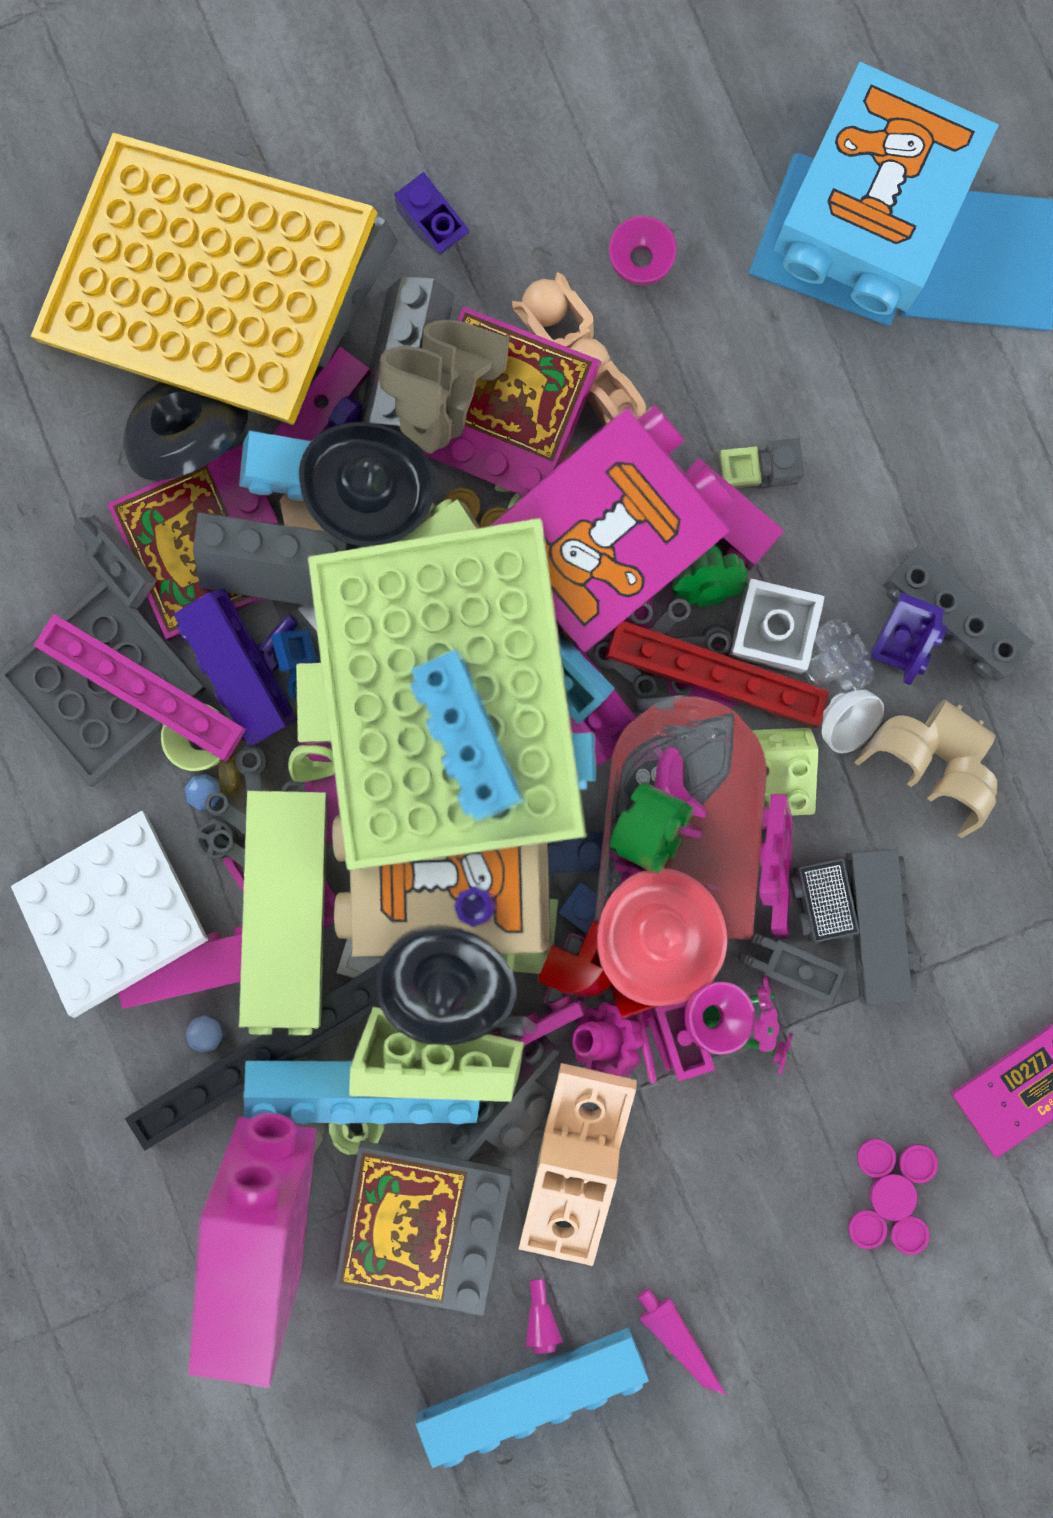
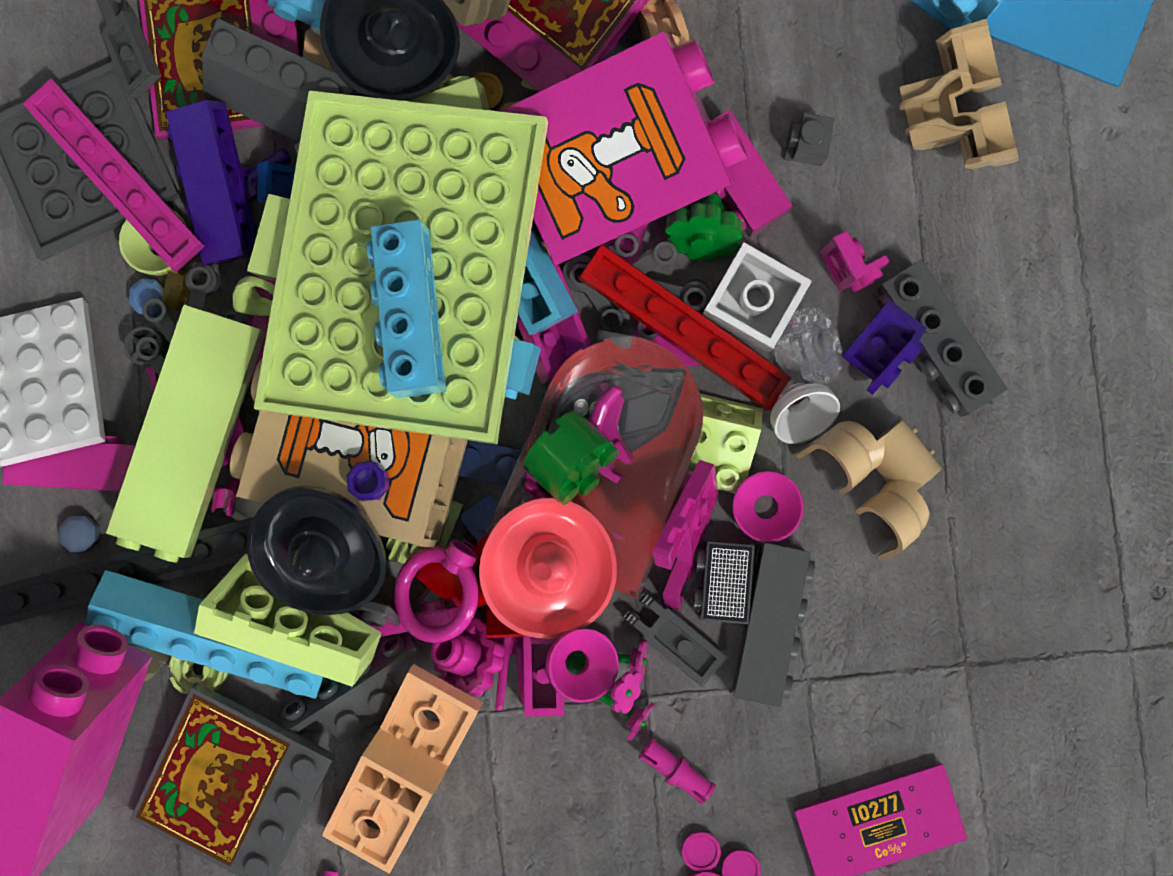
camera: 20 degrees right, 0 degrees up
yellowish green tile [719,446,762,488] -> none
none -> dark pink hand [211,478,240,516]
none -> dark pink piece [393,539,479,643]
none -> dark pink pin [638,738,716,805]
none -> dark pink piece [732,471,804,543]
none -> dark pink bracket [819,231,890,293]
none -> tan piece [899,19,1019,170]

